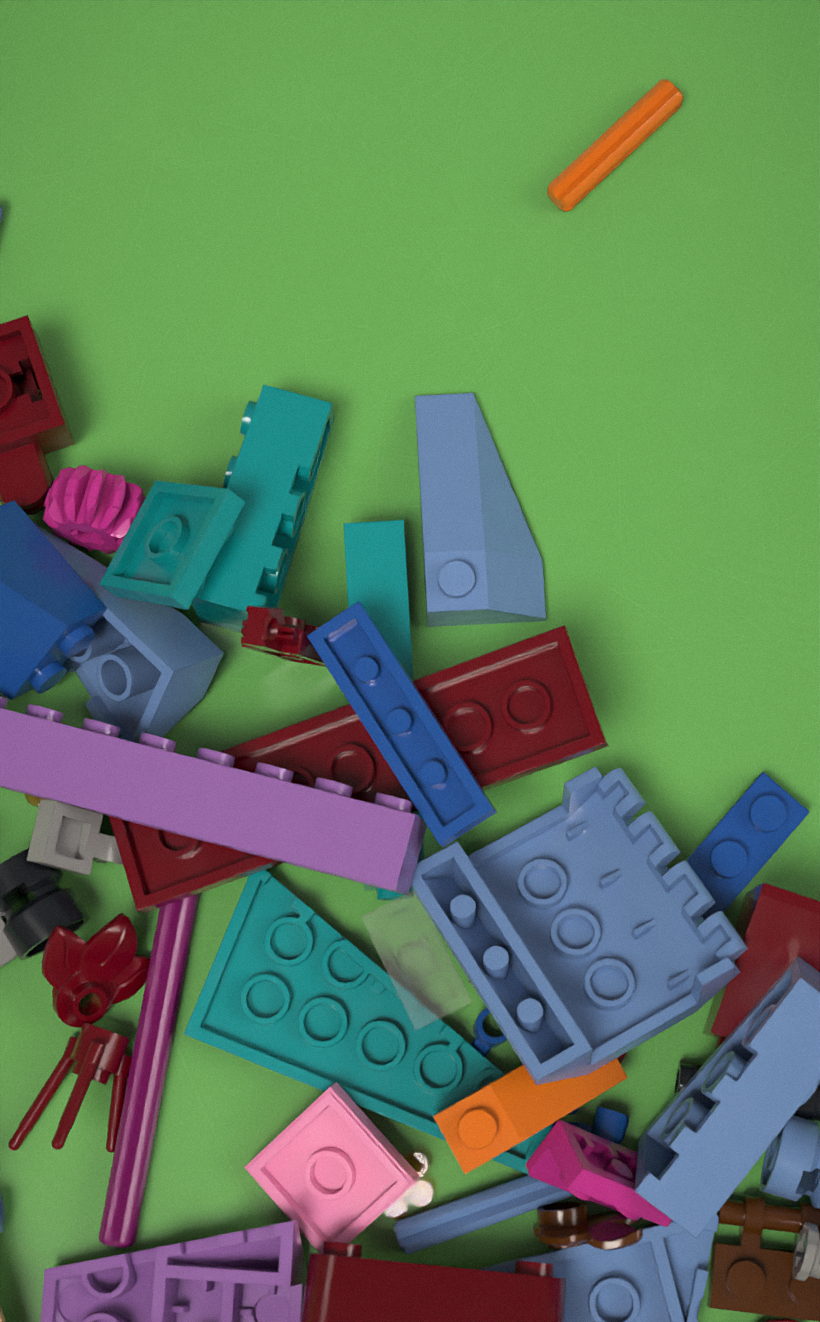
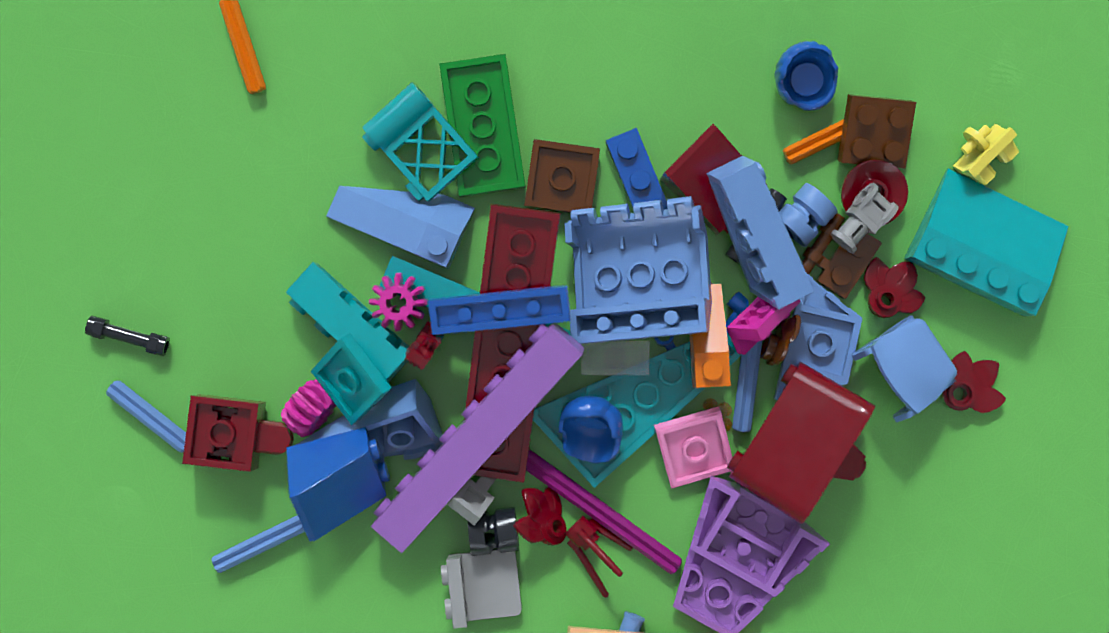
camera: 65 degrees left, 10 degrees up
none -> black bar [85,315,170,357]
none -> teal piece [362,82,479,202]
none -> dark pink gear [369,273,428,331]
none -> green plate [439,54,526,197]
none -> reddish brown plate [524,139,600,213]
none -> blue piece [559,396,623,464]

